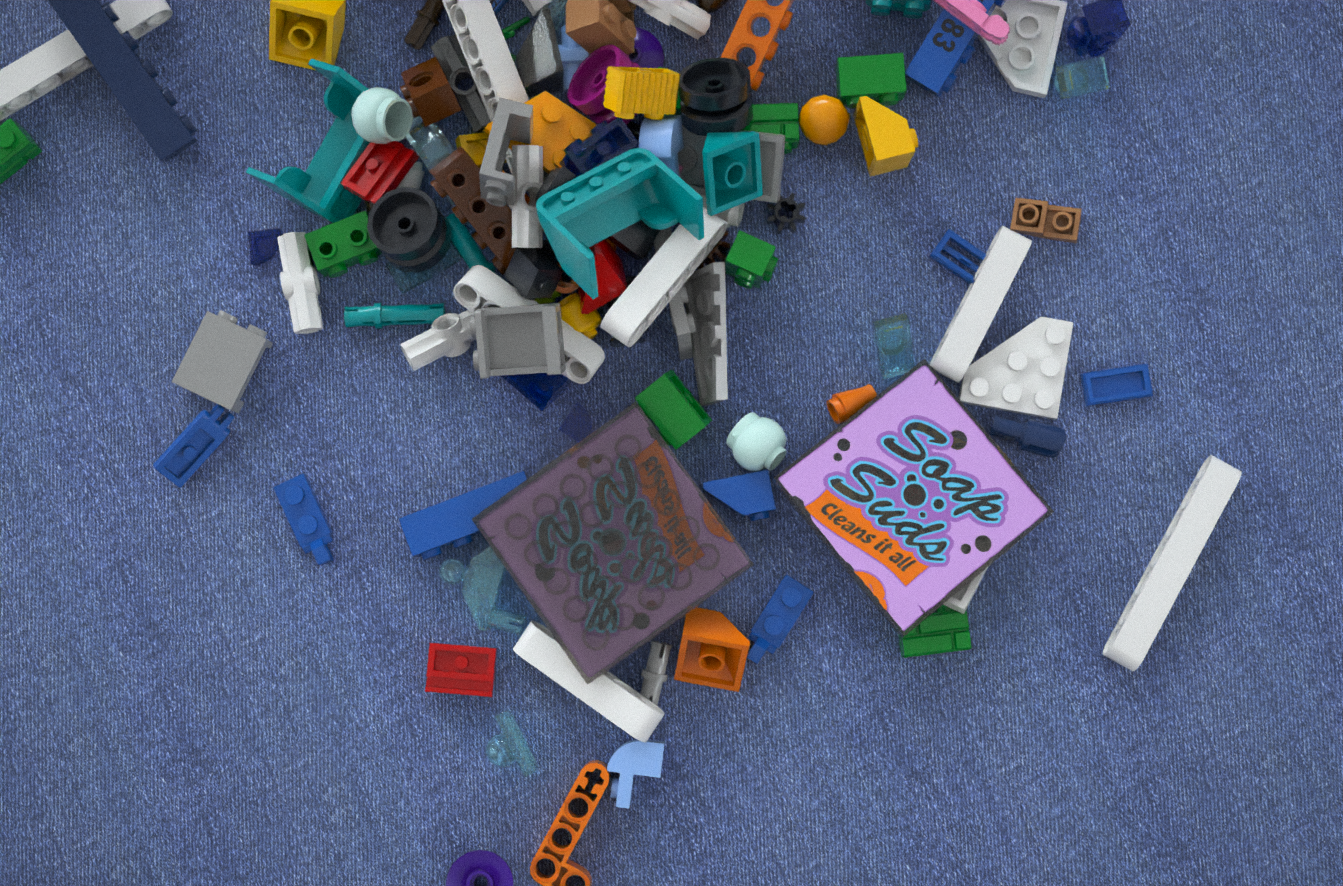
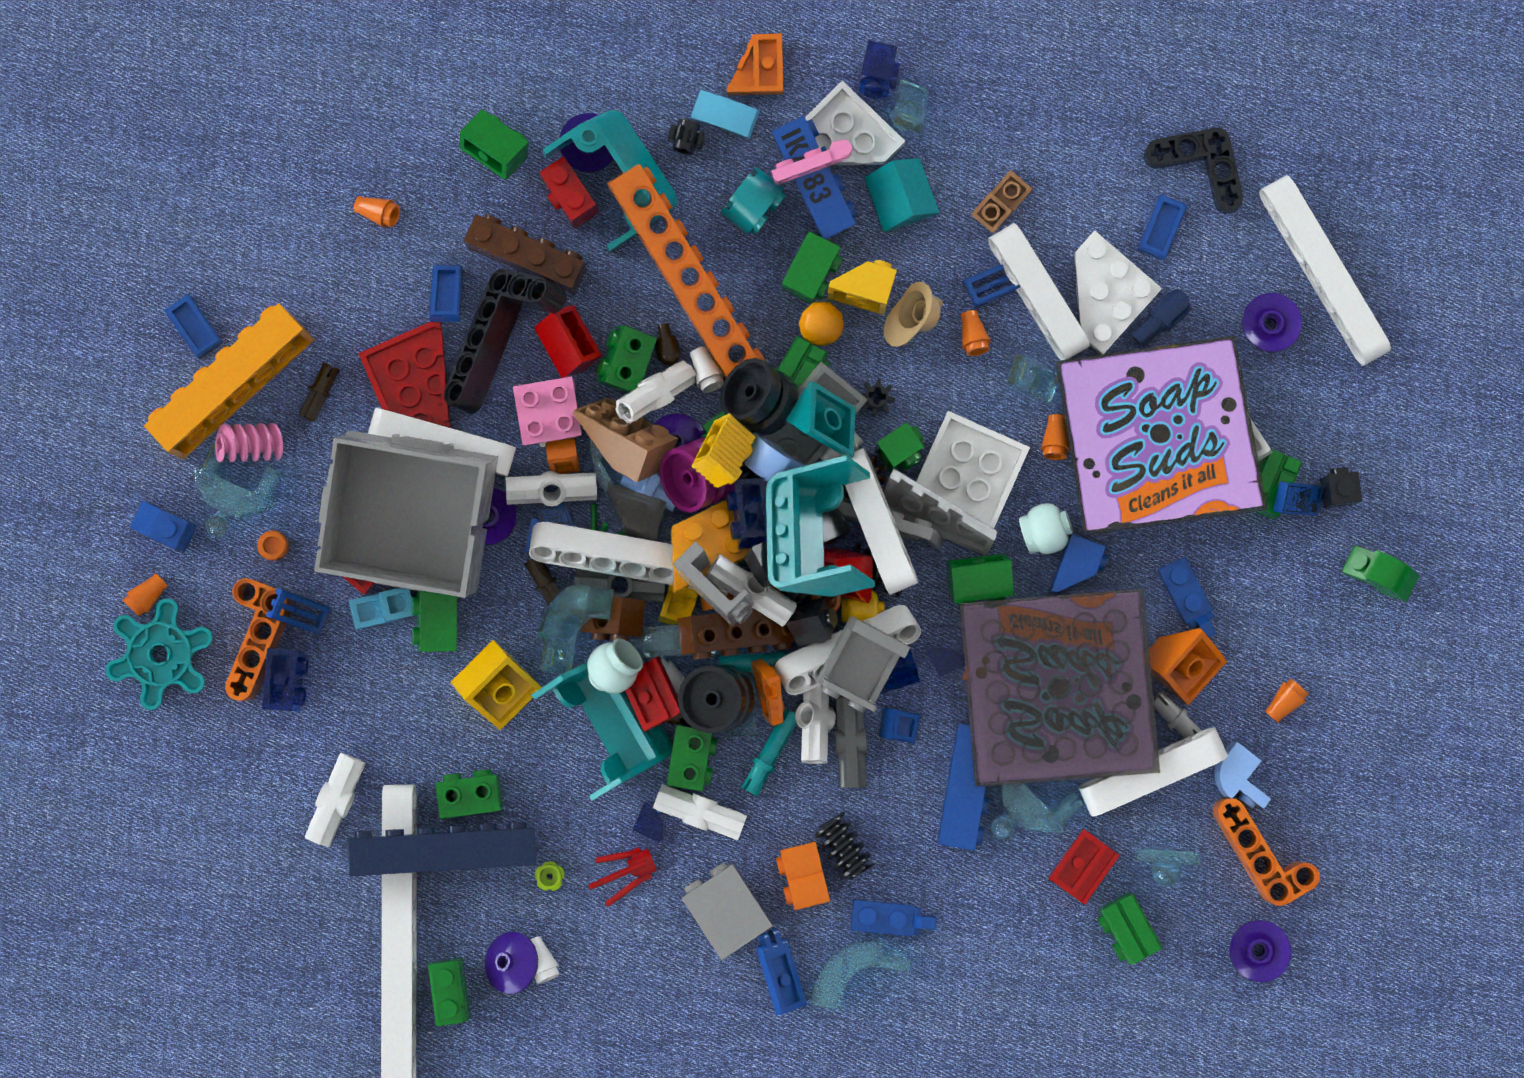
camera: 55 degrees left, 0 degrees up
none -> green brick [435,769,504,819]
none -> dark purple dish [485,932,538,994]
none -> white cone [530,936,560,985]
none -> lime plate [535,861,565,891]
none -> clear light blue arch [537,585,614,674]
none -> red plant [588,847,657,906]
none -> white cone [690,347,725,393]
none -> orange wing [751,659,785,726]
none -> orange brick [776,841,830,910]
none -> clear light blue arch [810,939,912,1011]
none -> black piece [815,811,876,880]
none -> dark grey piece [835,696,867,788]
none -> teal slope [864,158,940,233]
none -> blue slope [879,708,920,744]
none -> tan piece [884,282,943,347]
none -> white plate [916,411,1030,529]
none -> orange cone [960,310,991,357]
none -> green brick [1097,892,1163,965]
none -> black beam [1144,128,1243,214]
none -> dark purple dish [1242,293,1302,352]
none -> orange cone [1265,678,1309,723]
none -> blue tile [1273,481,1324,516]
none -> black brick [1320,467,1362,508]
none -> green brick [1341,545,1419,603]

